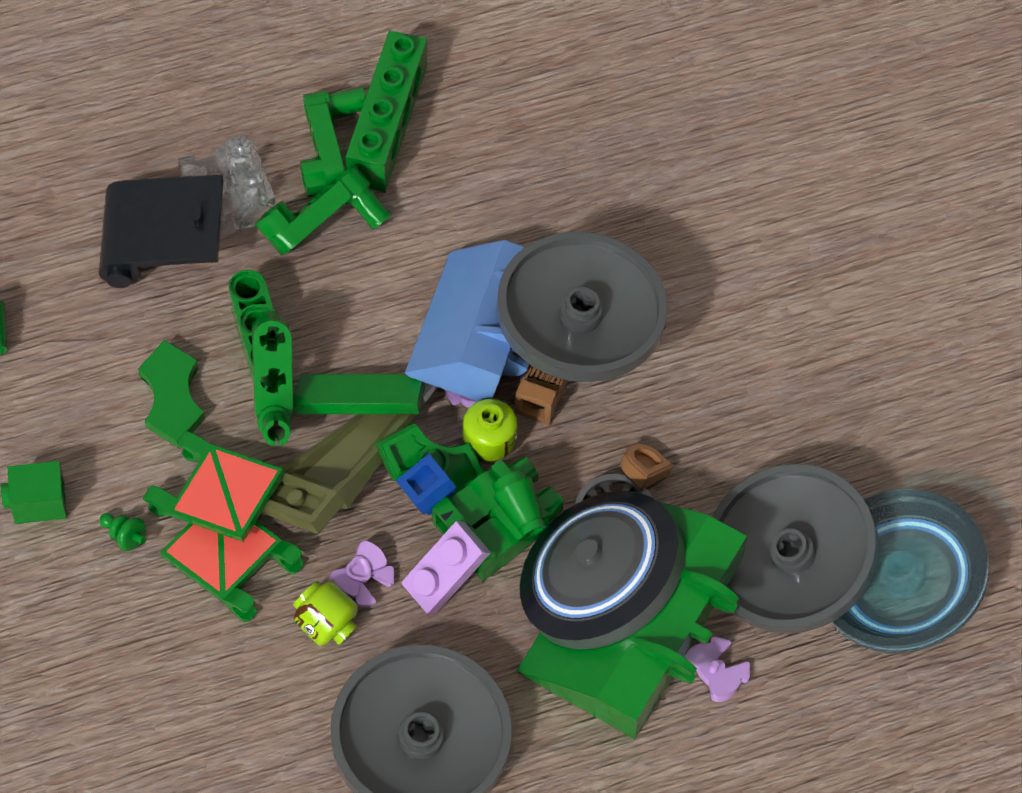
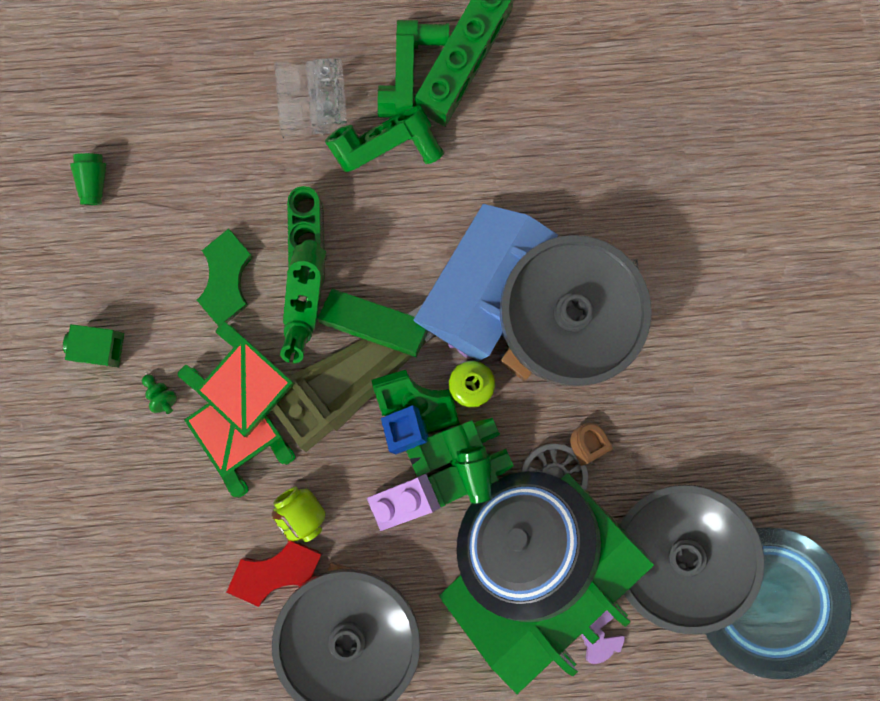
camera: 15 degrees right, 25 degrees up
black door [99,175,224,288] -> none
lavender piece [329,541,394,607] -> none
none -> red tile [226,540,323,607]

